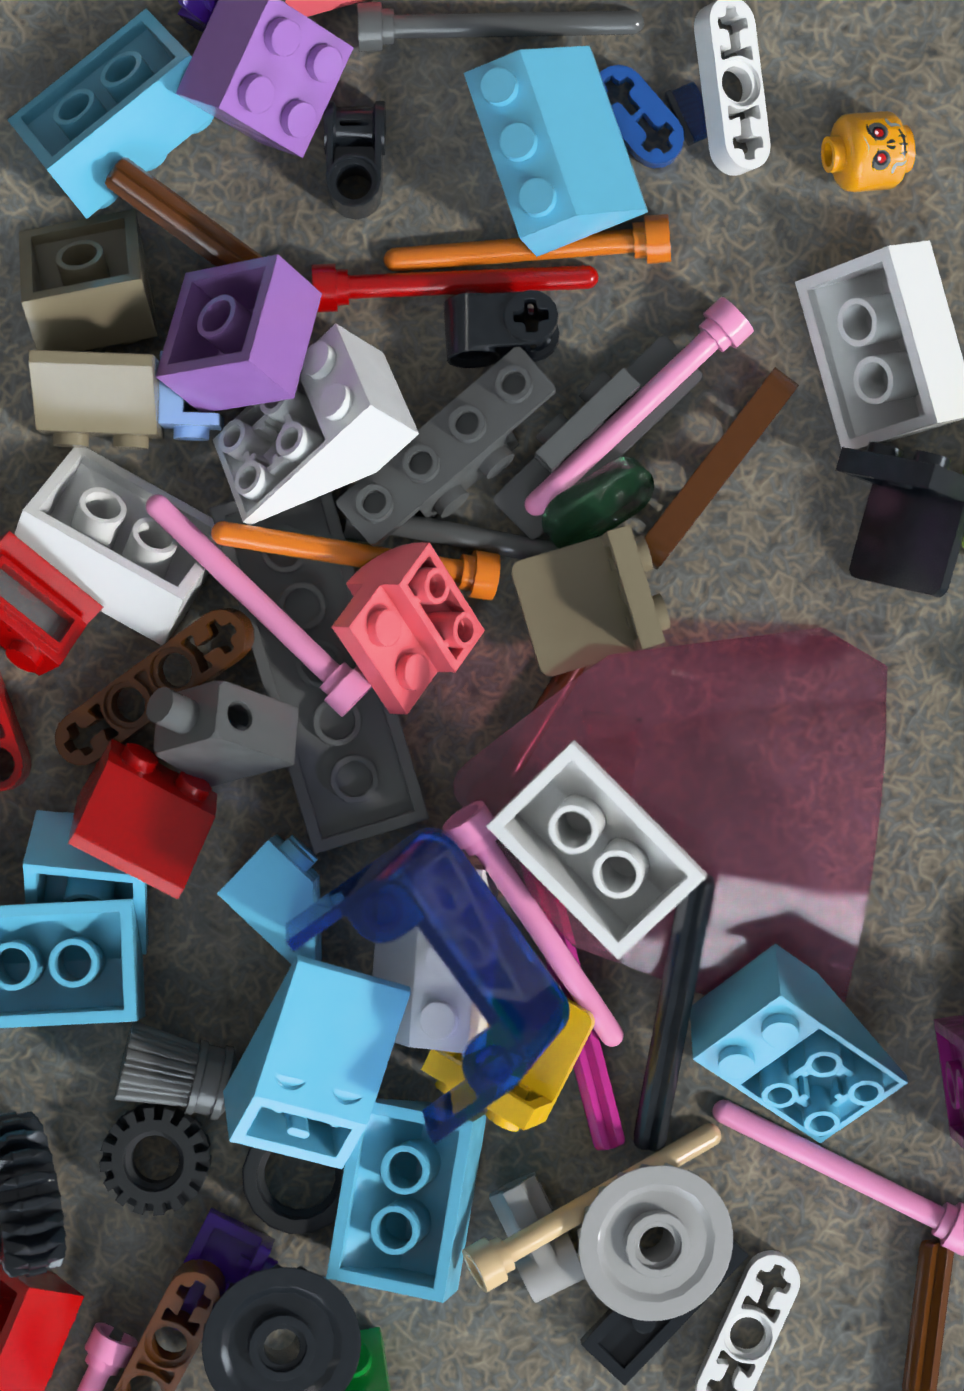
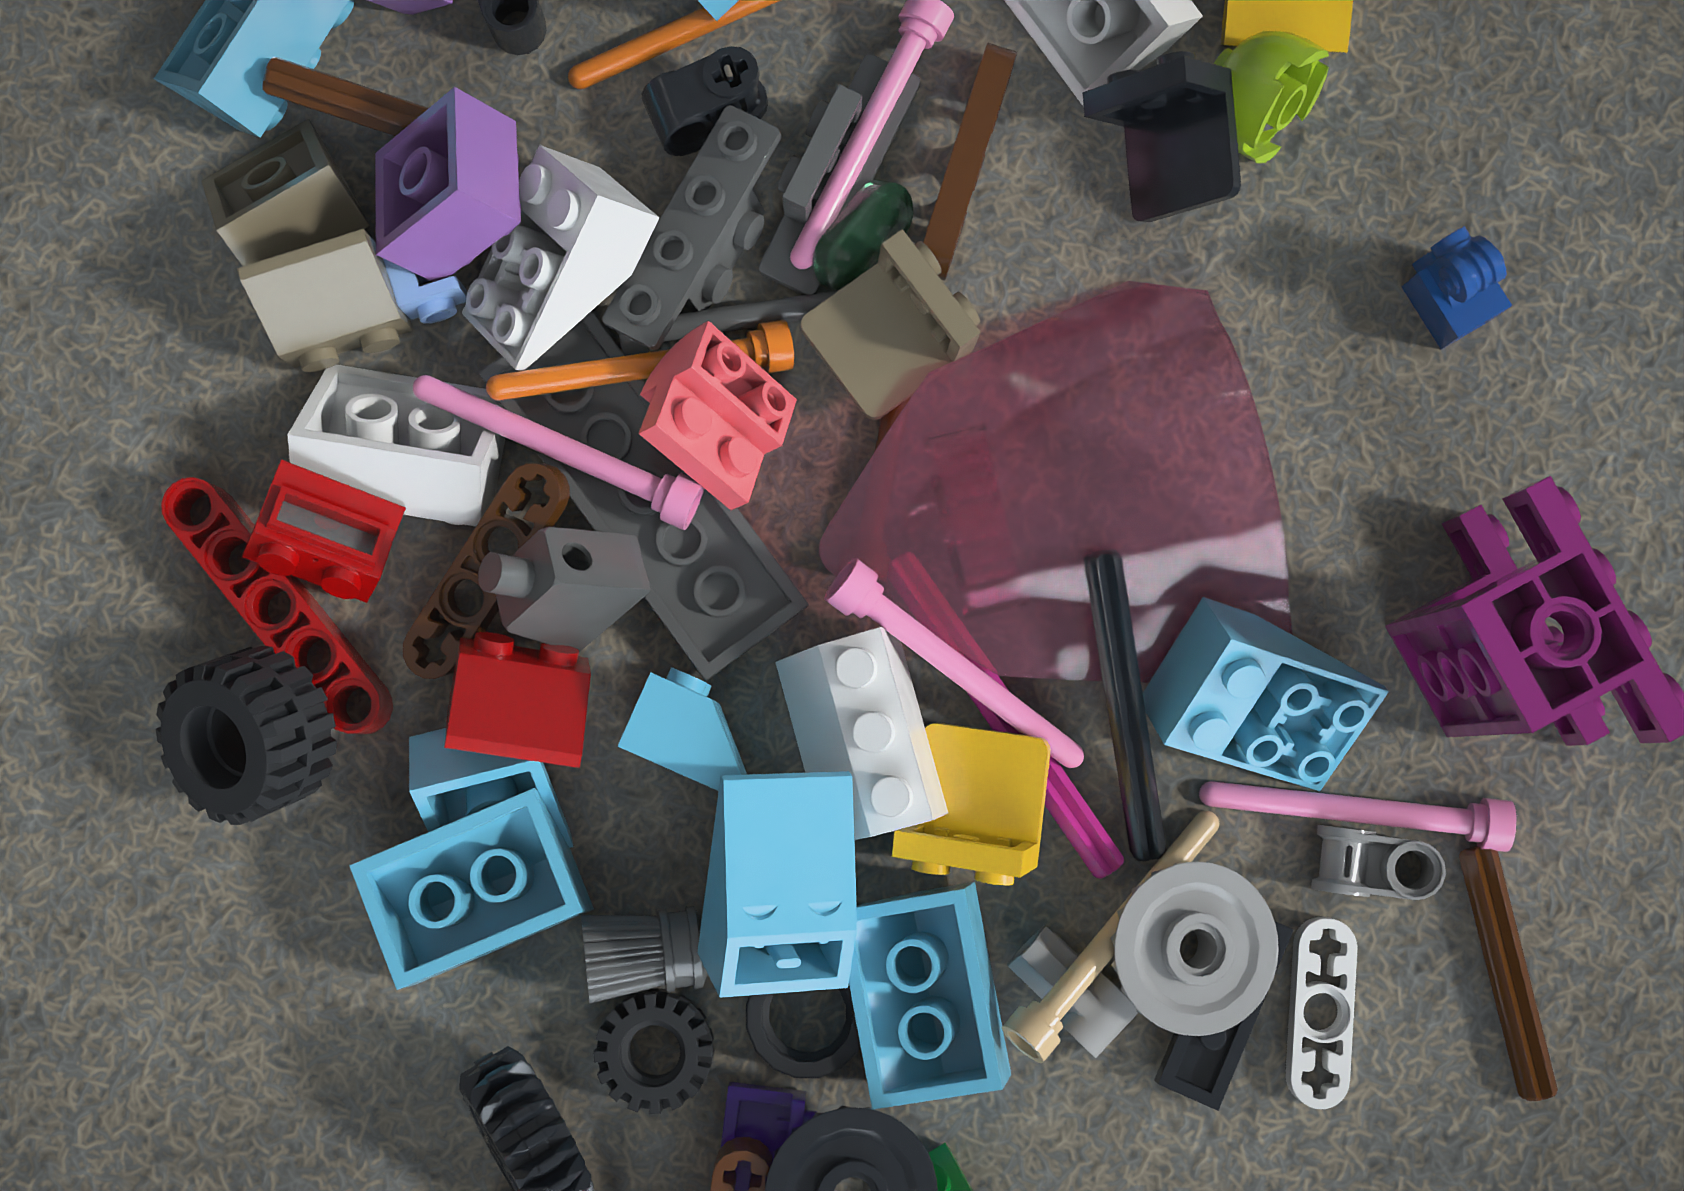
camera: 20 degrees left, 5 degrees down
clear blue windscreen [286,828,570,1145] -> none
red piece [311,263,599,313] -> none
white slope [486,740,708,960] -> none
none -> light grey piece [1311,825,1446,900]

